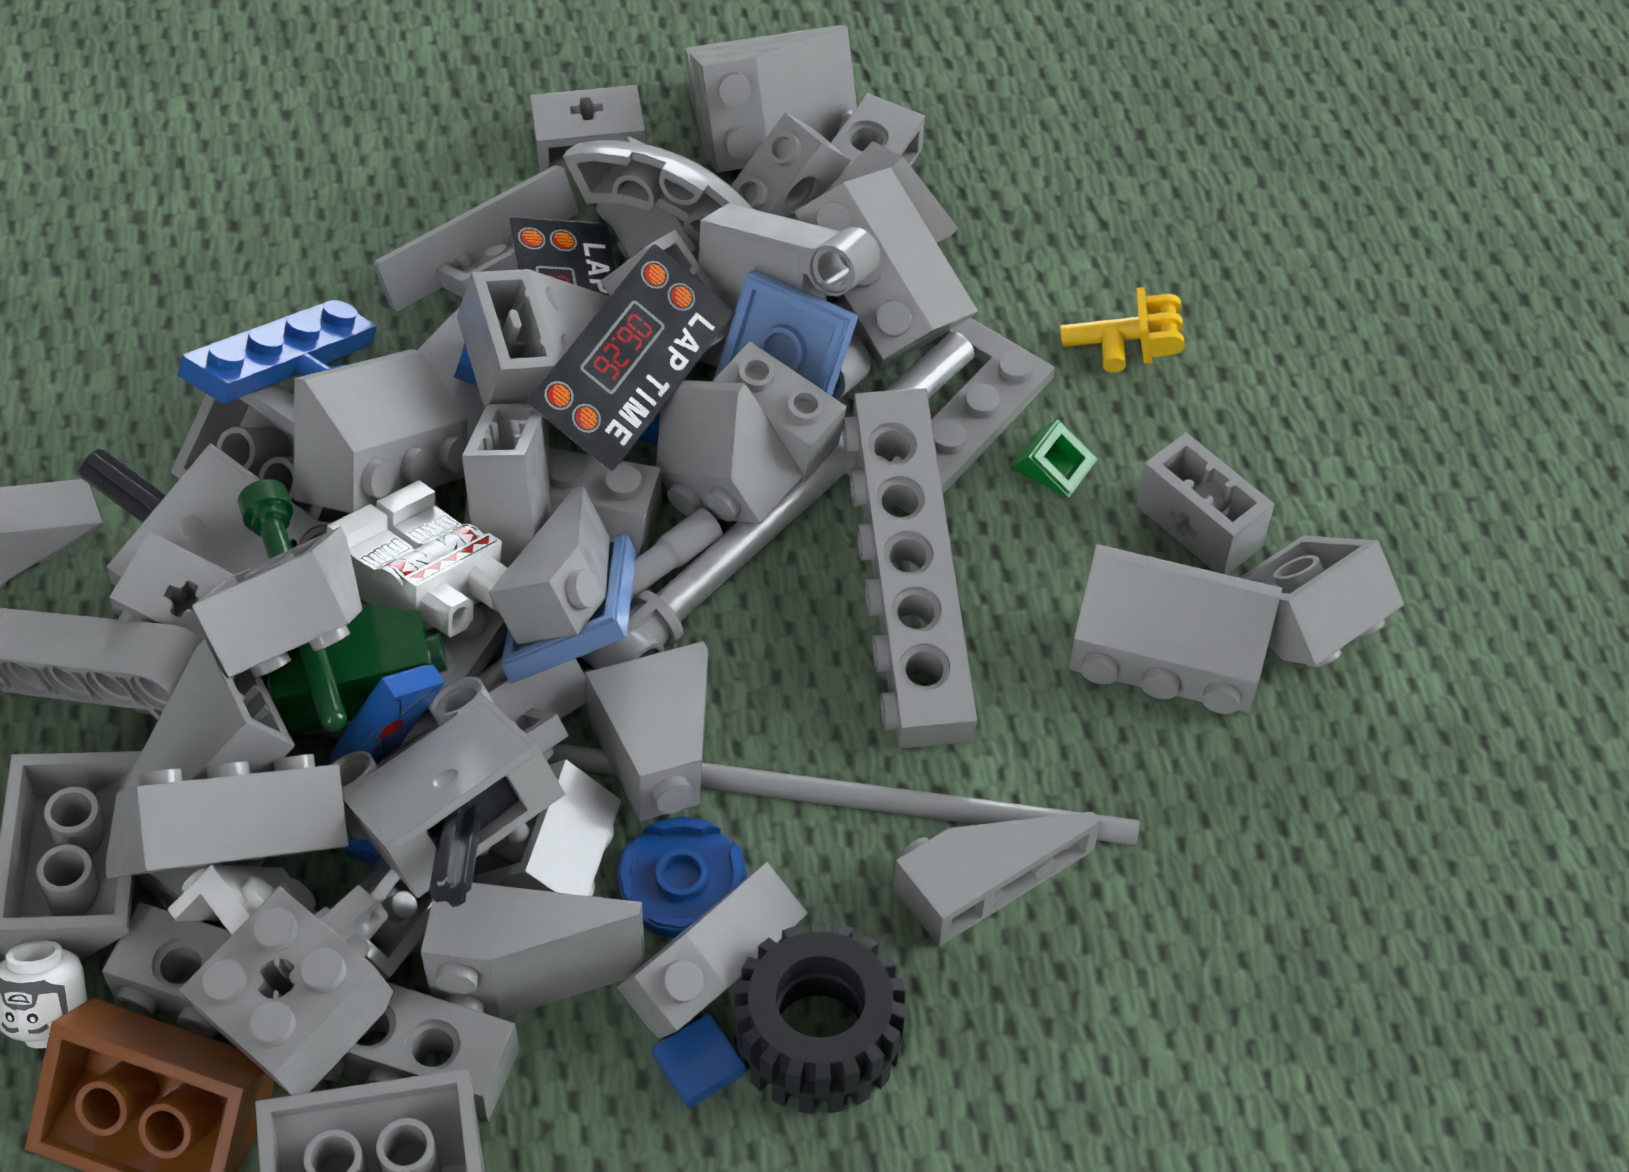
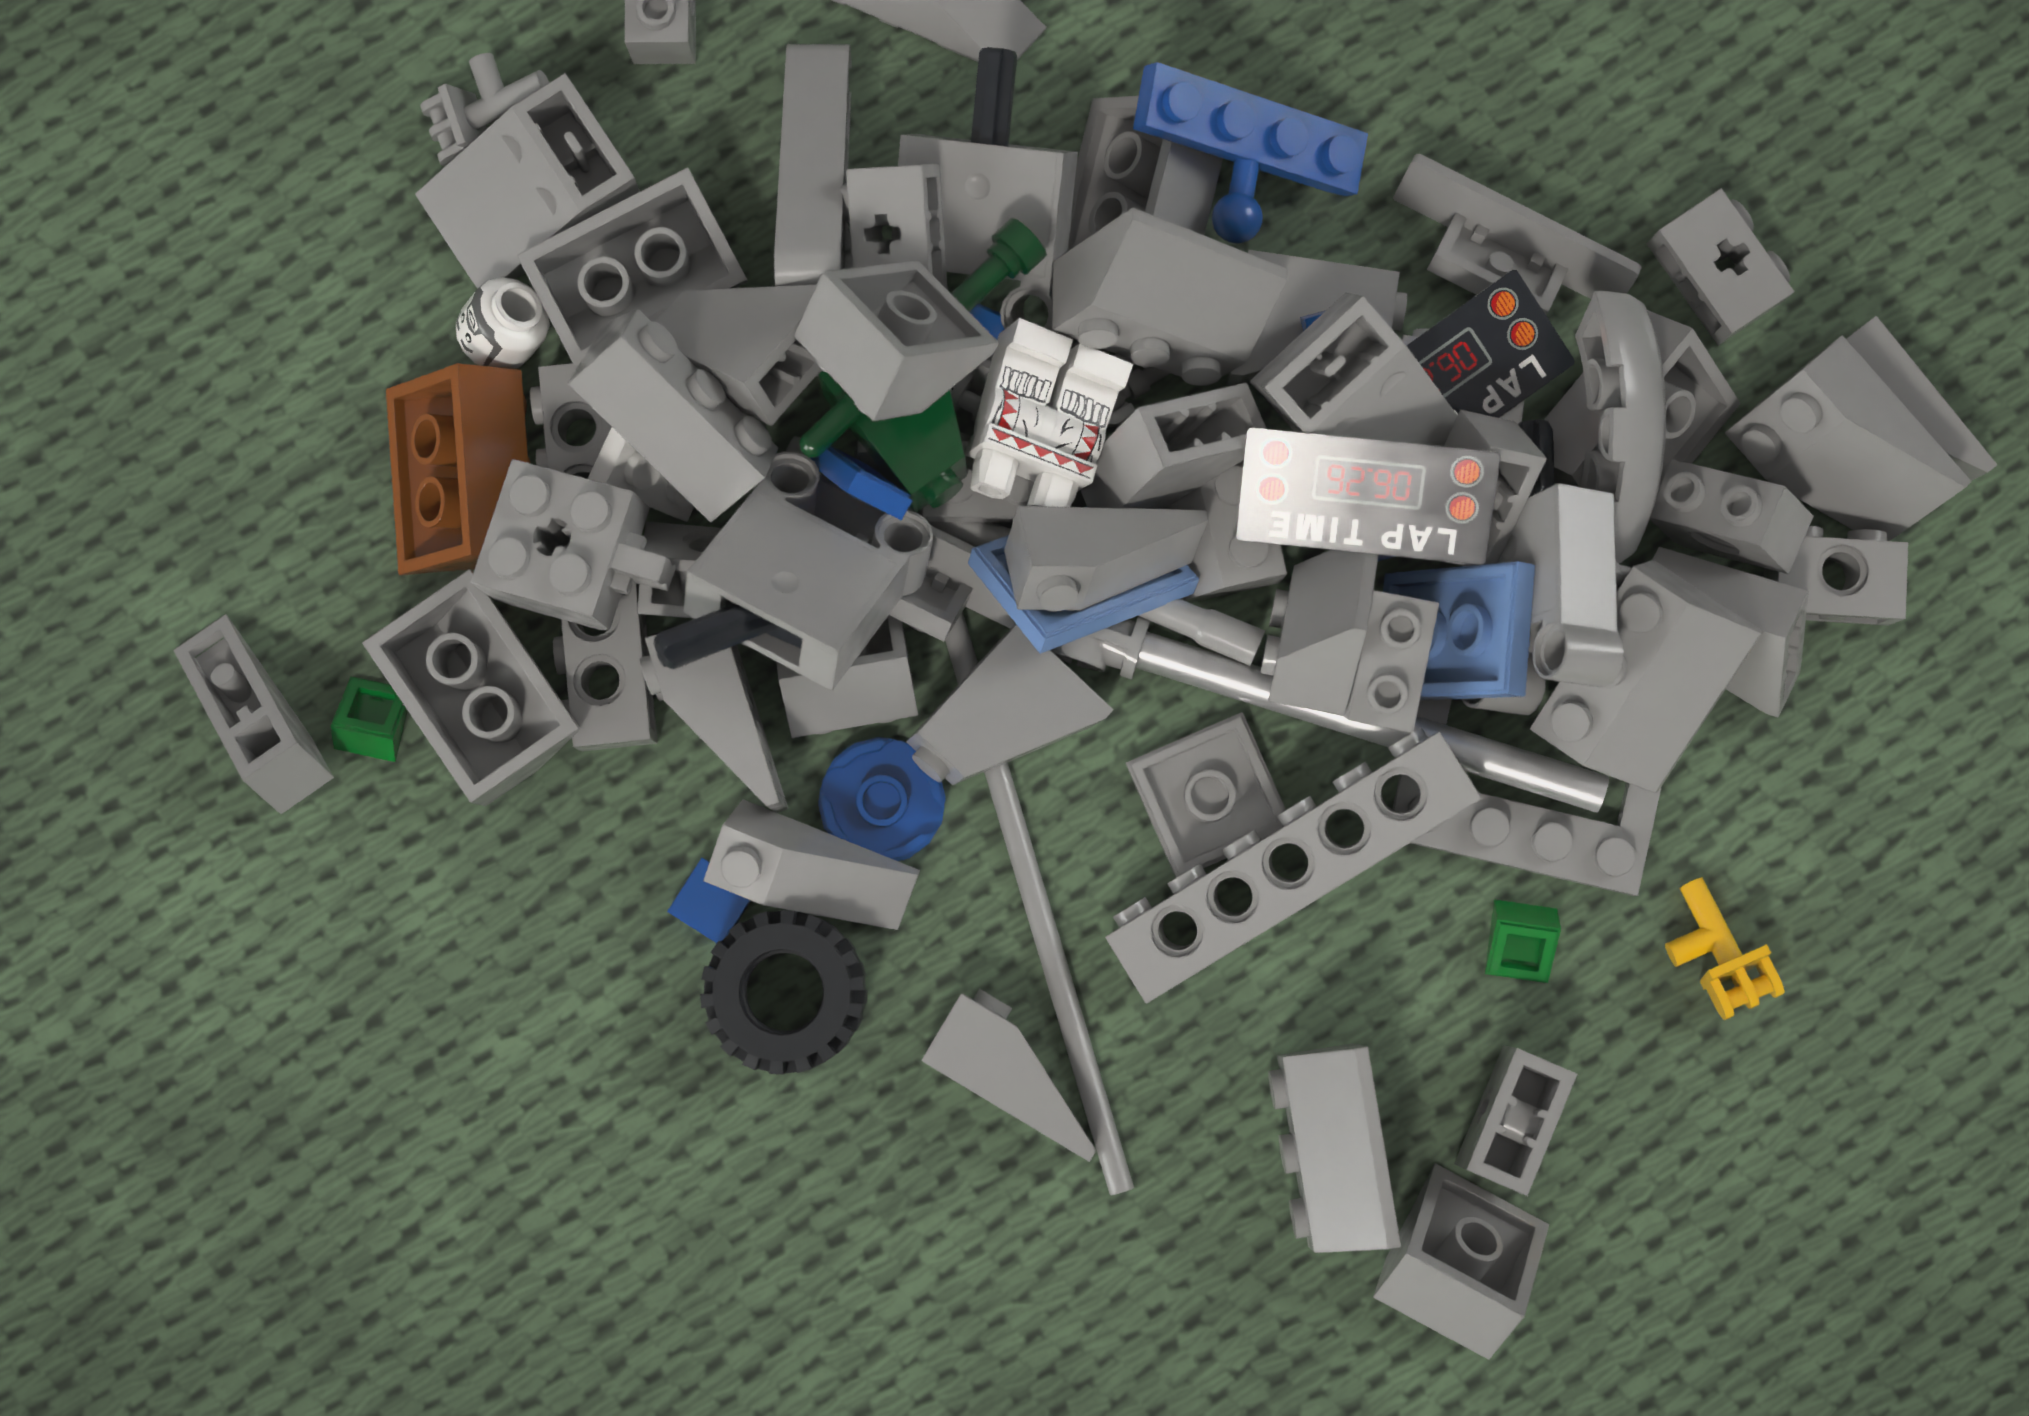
camera: 65 degrees right, 30 degrees up
none -> light grey tile [1125,712,1286,878]

